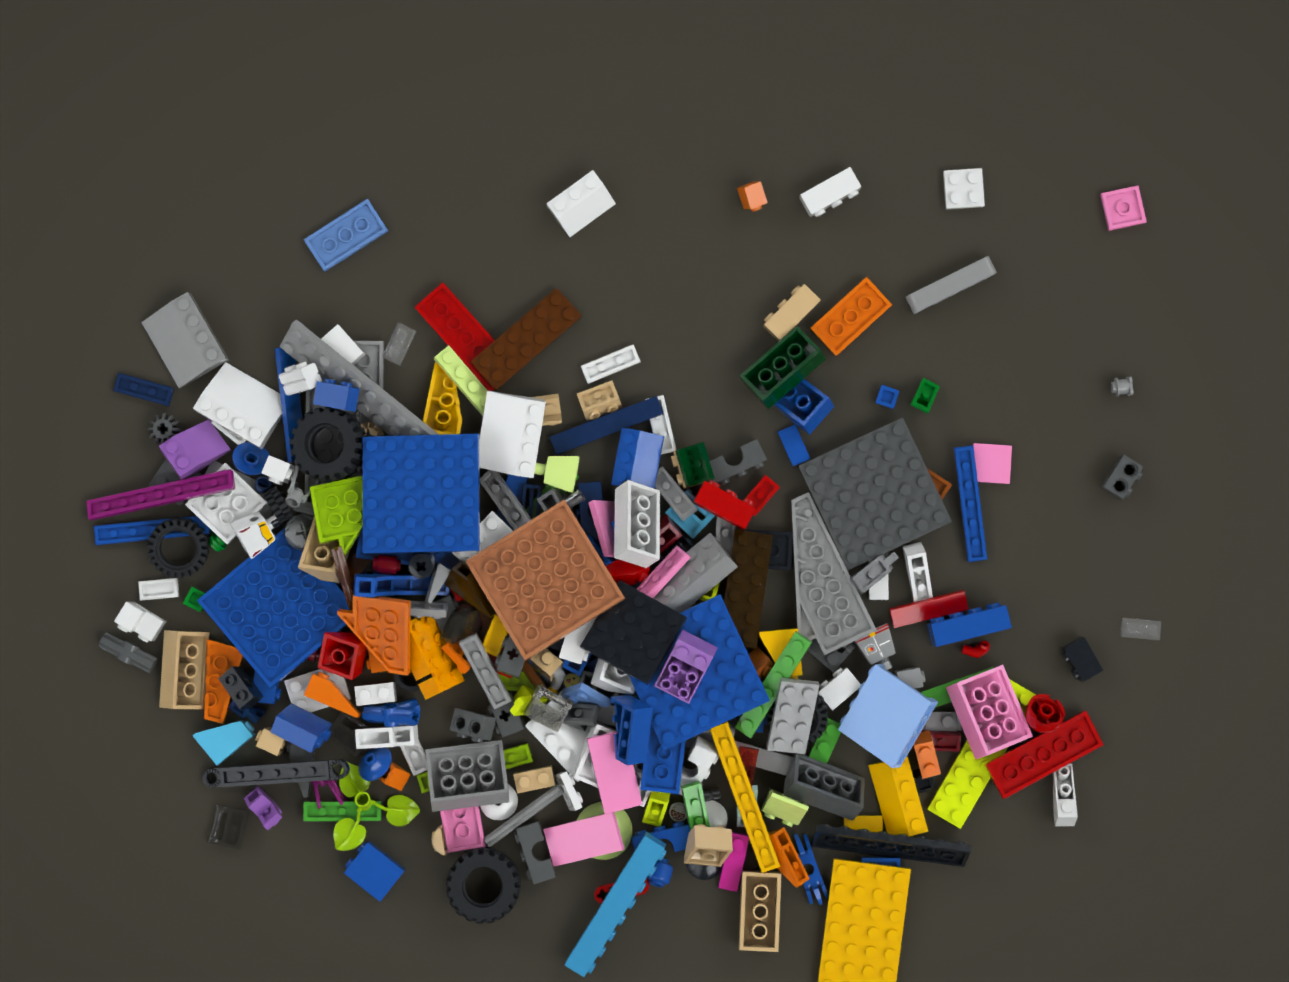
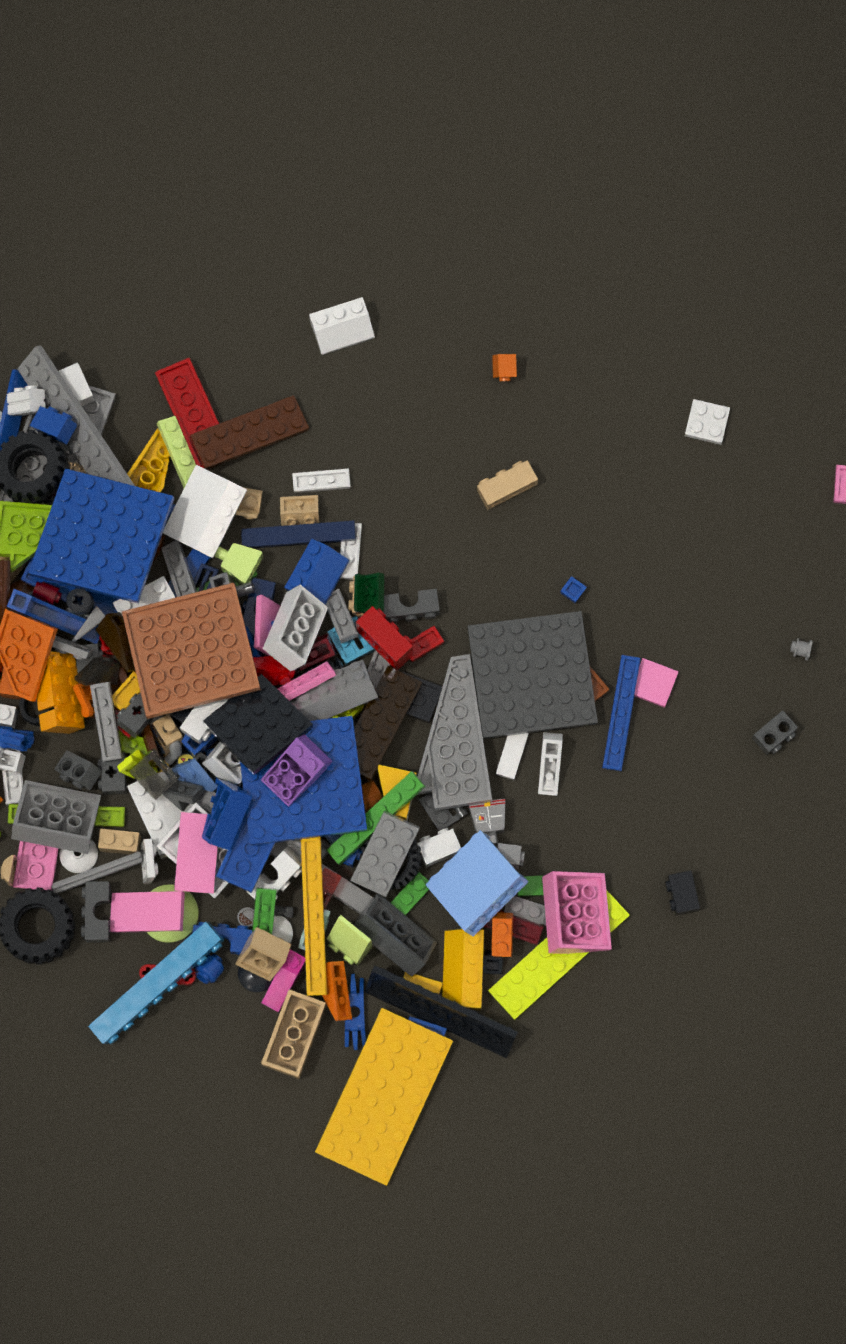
camera: 20 degrees right, 10 degrees down
medium blue tile [303,198,388,272] -> none
clear plate [382,323,416,366] -> none
neon yellow slope [642,791,670,826] -> none
dark green brick [739,326,826,409] -> none
blue slope [774,379,834,435] -> none
blue slope [778,425,810,467] -> none
white brick [799,167,861,218] -> none
orange plate [810,277,892,357] -> none
flat silver hinge [849,552,899,594] -> none
red tile [889,590,969,628] -> none
light grey beam [905,256,997,314] -> none
green slope [910,378,940,414] -> none
blue brick [927,602,1012,647] -> none
red arm [961,640,990,658] -> none
red plate [984,711,1104,799] -> none
red cylinder [1025,694,1065,733] -> none
white slope [1053,764,1078,826] -> none
clear plate [1120,618,1161,640] -> none

